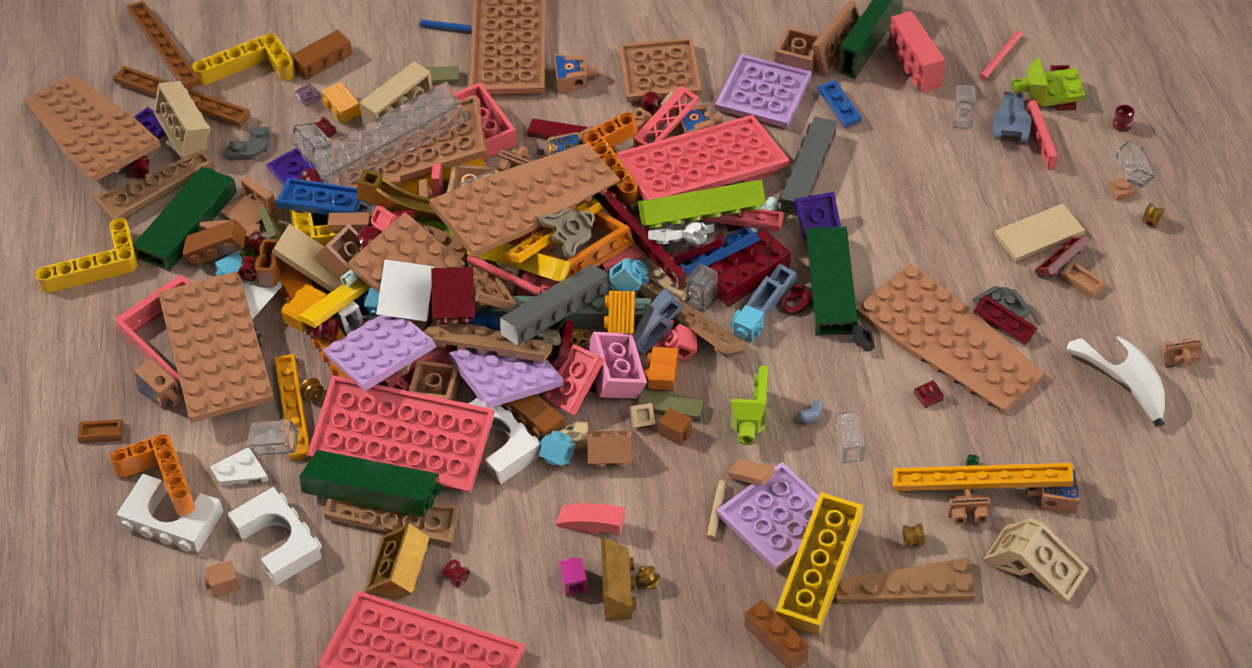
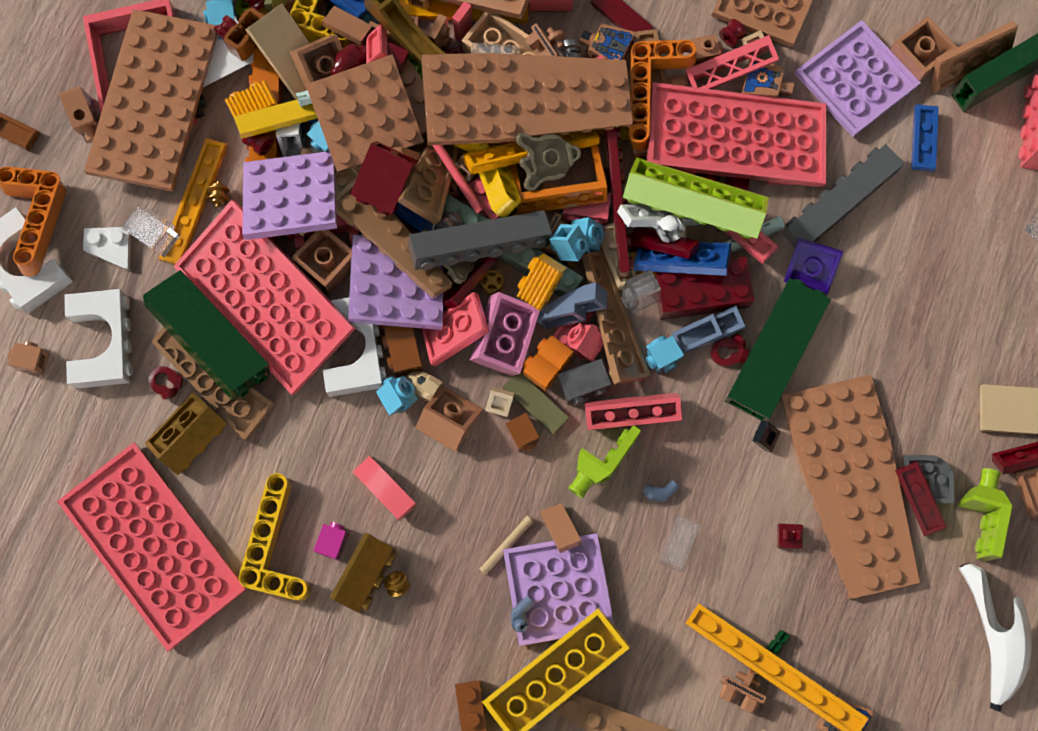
camera: 30 degrees right, 25 degrees up
white sticker [376,260,434,321] -> none
dark red wheel [442,559,471,588] -> none
pearl gold wheel [902,523,925,547] -> none
none -> dark red piece [148,366,183,400]
none -> yellow beam [239,473,311,601]
none -> sand blue arm [511,596,535,633]
none -> flat silver brick [557,359,611,406]
none -> coral brick [584,393,682,430]
none -> lime plate [958,468,1012,562]

